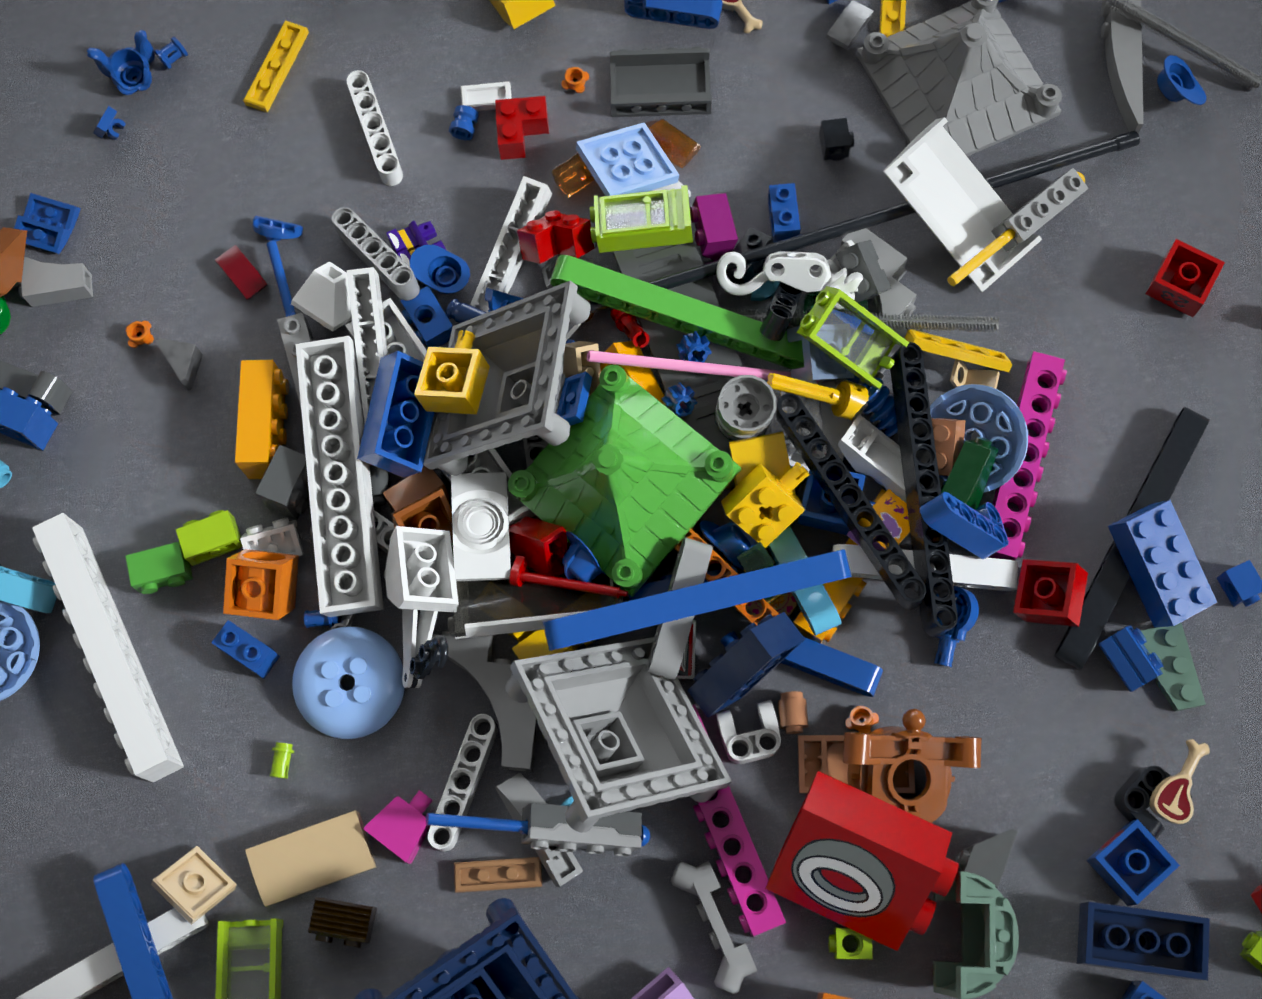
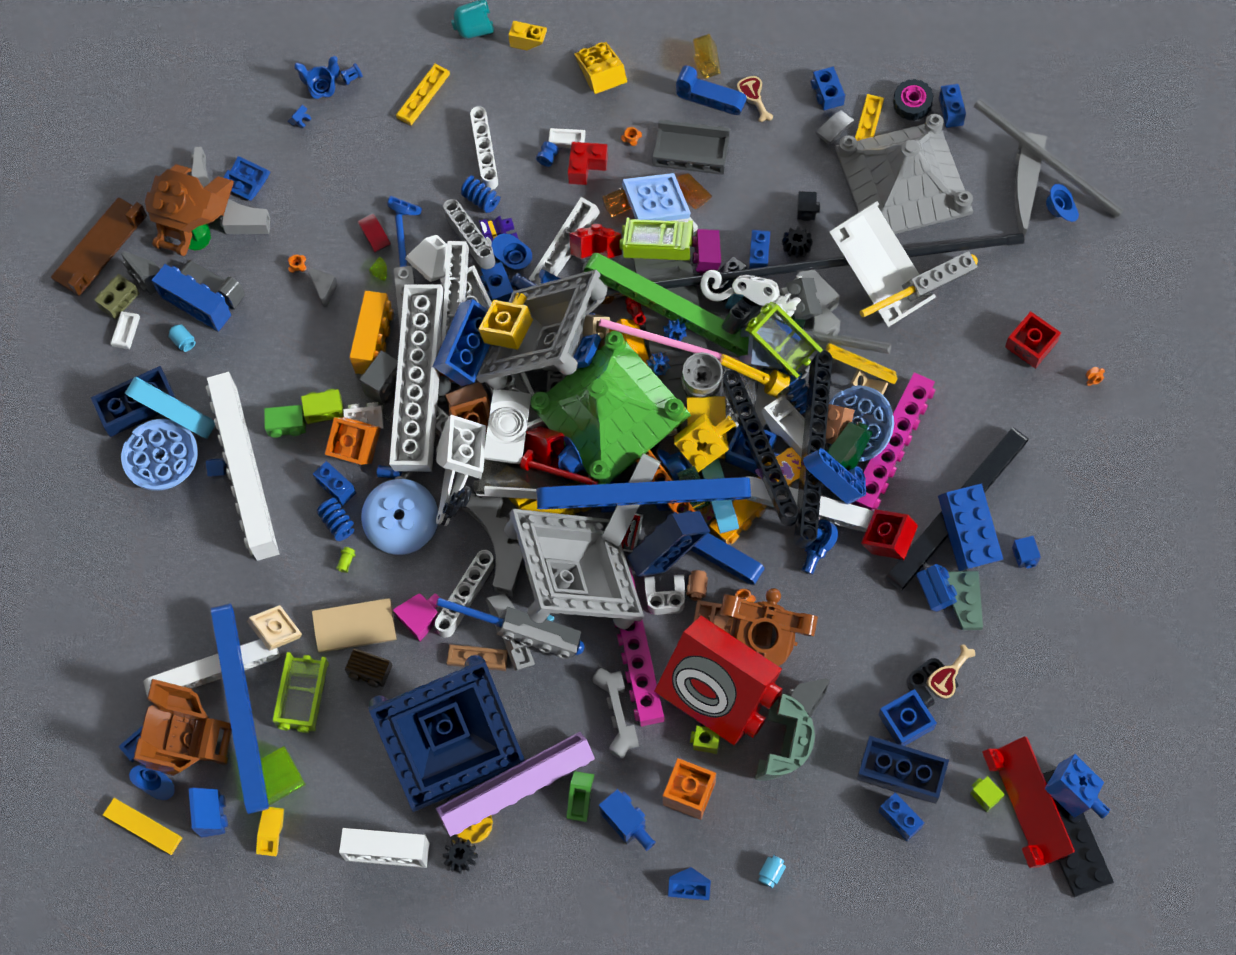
camera: 10 degrees right, 5 degrees down
none -> blue piece [206,458,227,476]
none -> blue piece [317,498,355,541]
none -> clear neon green tile [369,256,387,281]
none -> blue piece [461,175,501,213]
none -> black gear [782,226,813,259]

